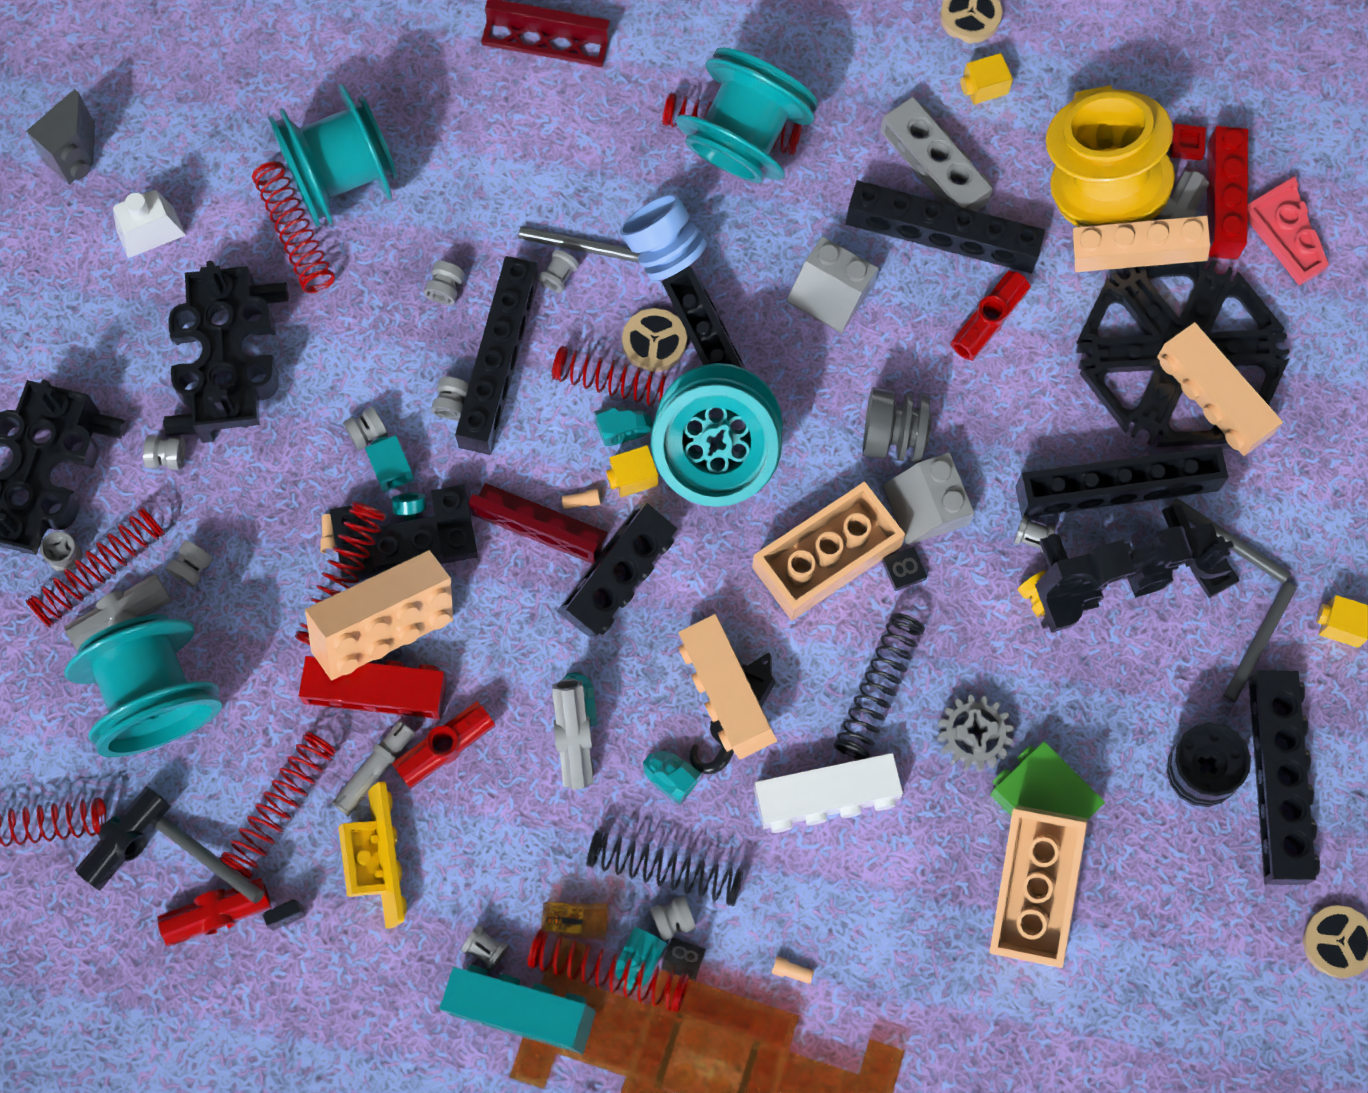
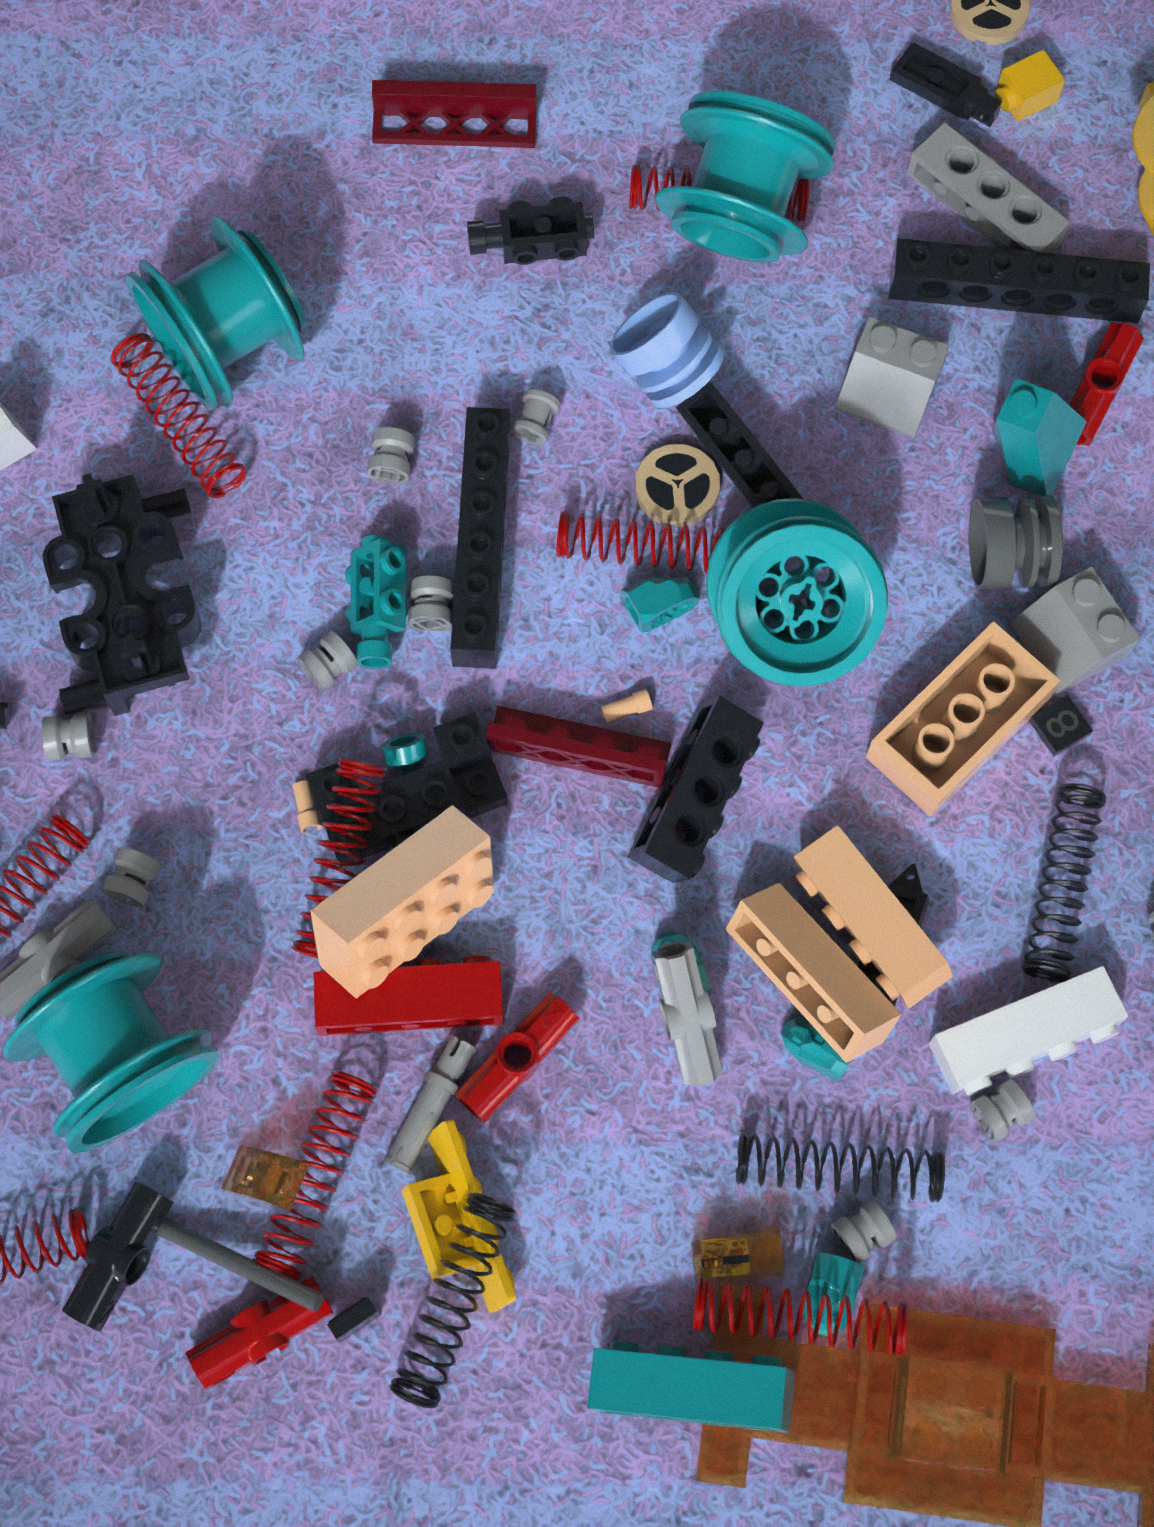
camera: 10 degrees left, 0 degrees up
teal brick [365,435,414,493] -> none
light grey bush [461,924,509,972] -> none
dark grey bar [518,226,640,263] -> none
yellow brick [605,445,658,498] -> none
black tile [661,938,706,981] -> none
light nougat piece [771,956,814,984] -> none
none -> clear orange slope [221,1145,309,1210]
none -> teal brick [345,535,407,669]
none -> black piece [389,1193,516,1409]
none -> black brick [467,196,594,265]
none -> light nougat brick [725,883,902,1063]
none -> black hinge [889,43,1002,127]
none -> light grey wheel [969,1079,1035,1143]
none -> teal slope [992,378,1087,496]

